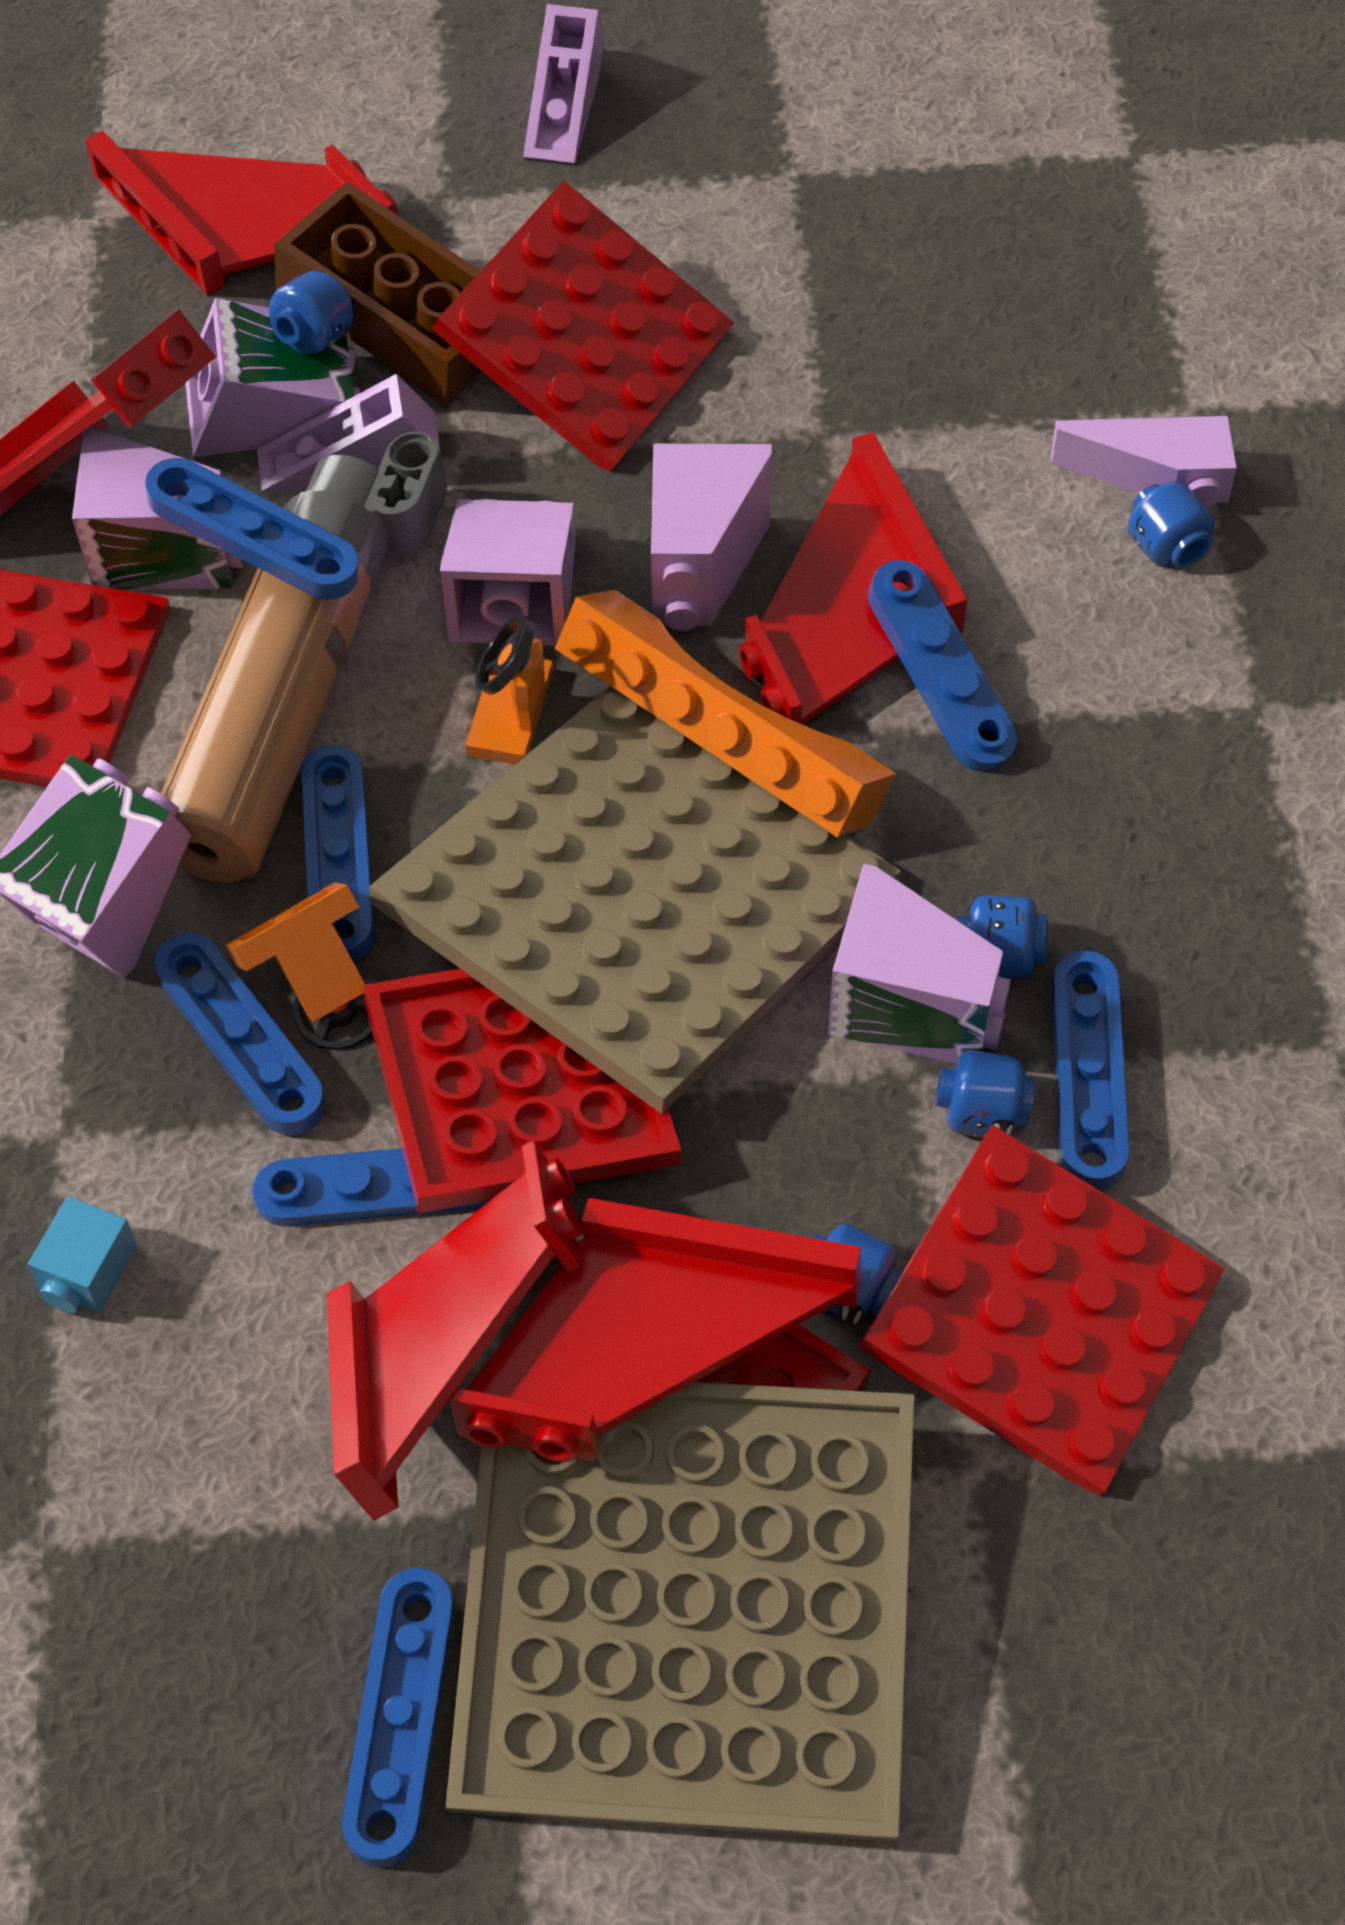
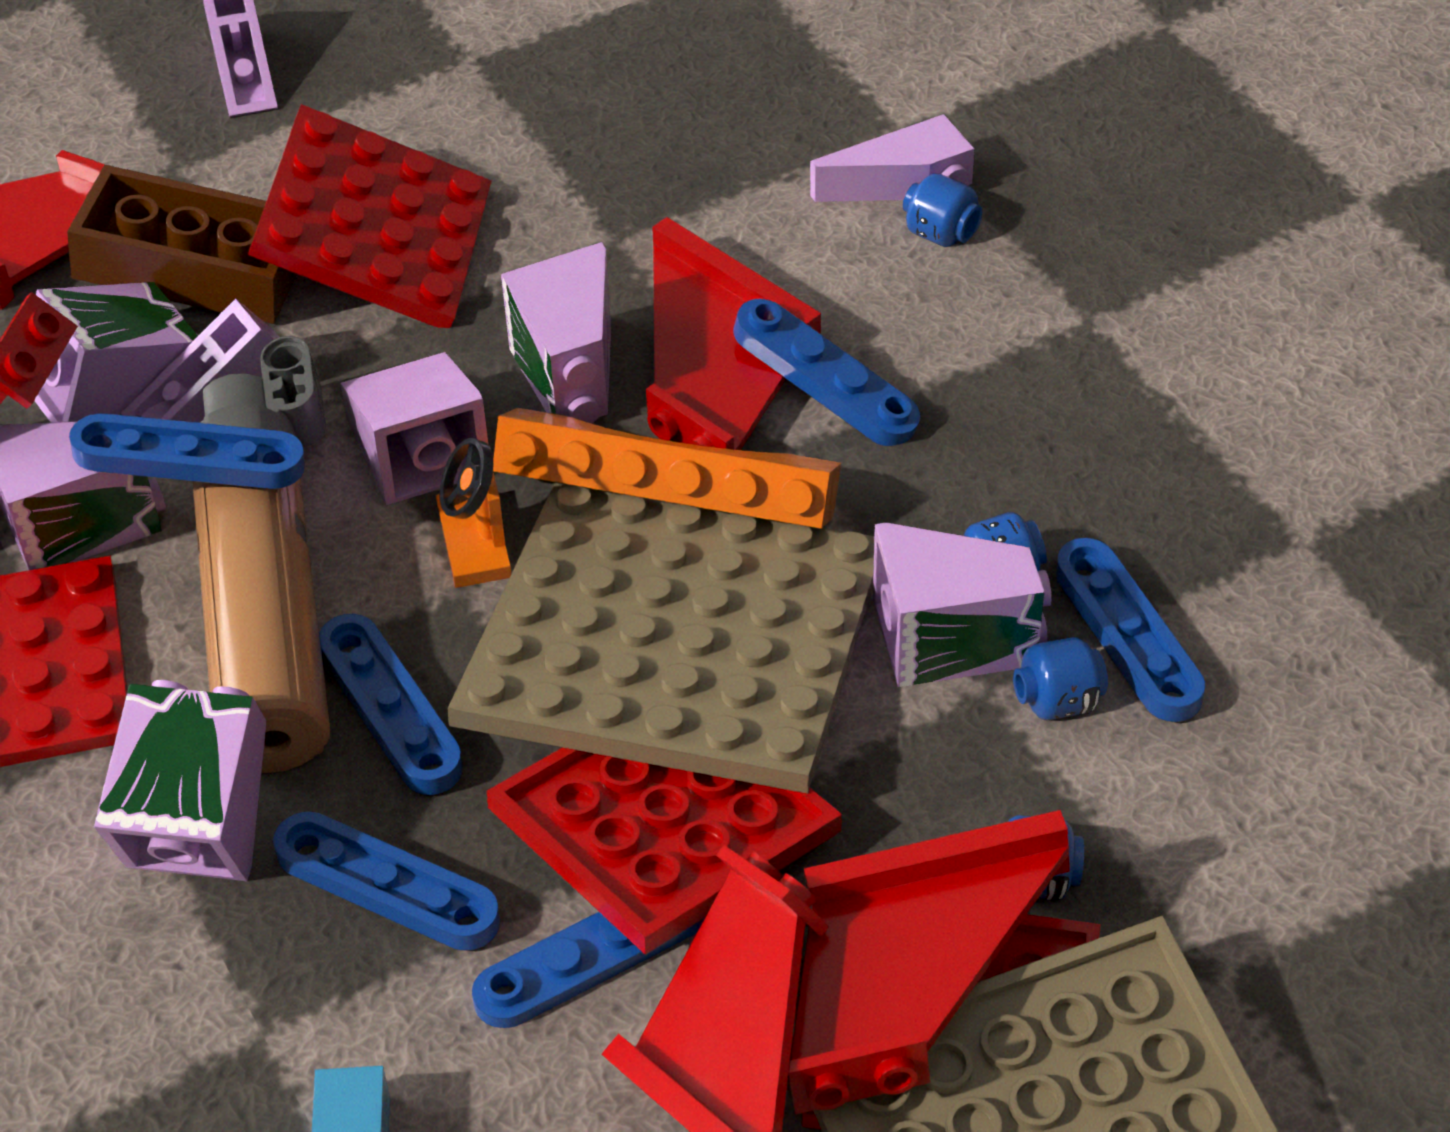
camera: 25 degrees left, 10 degrees down
orange piece [225,882,374,1050] -> none
blue head [269,270,354,355] -> none
red plate [858,1124,1225,1496] -> none

